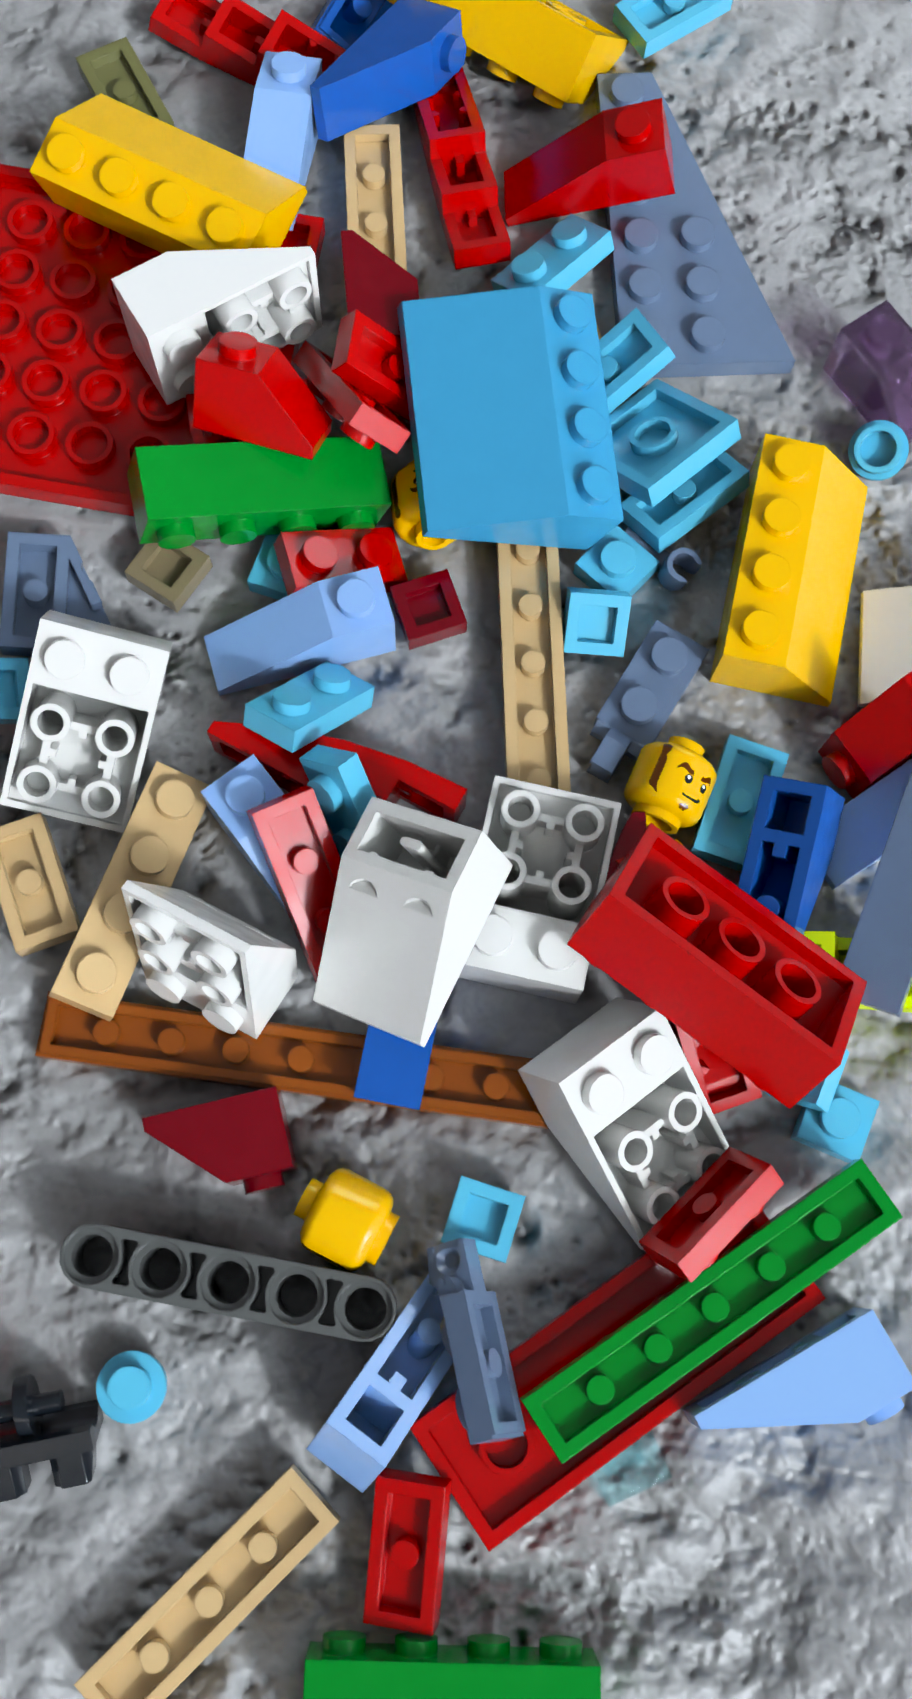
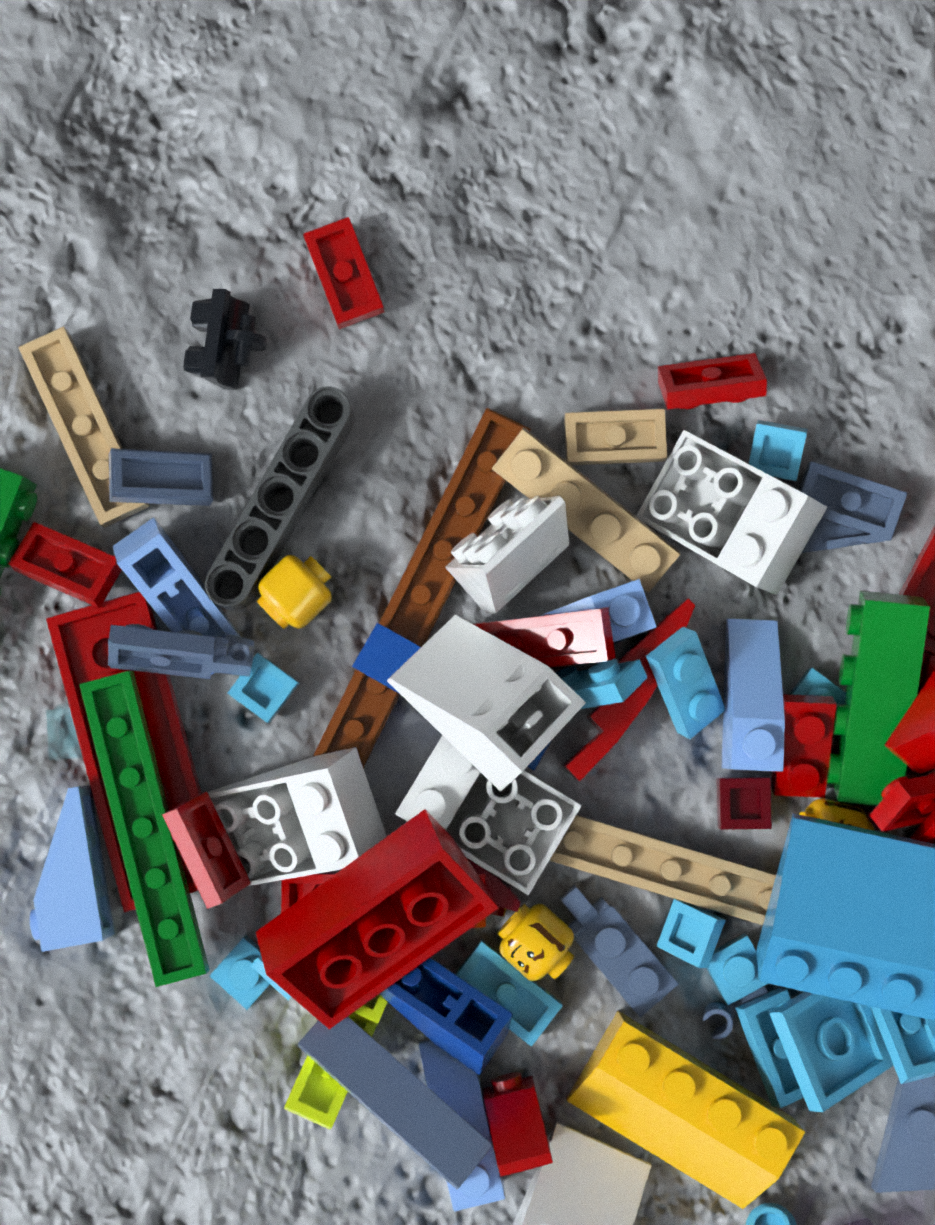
camera: 115 degrees right, 10 degrees up
medium azure plate [96,1350,167,1424] -> none
dark tan plate [124,543,213,613] -> none
dark red slope [142,1086,298,1195] -> none
none -> sand blue tile [109,448,213,506]

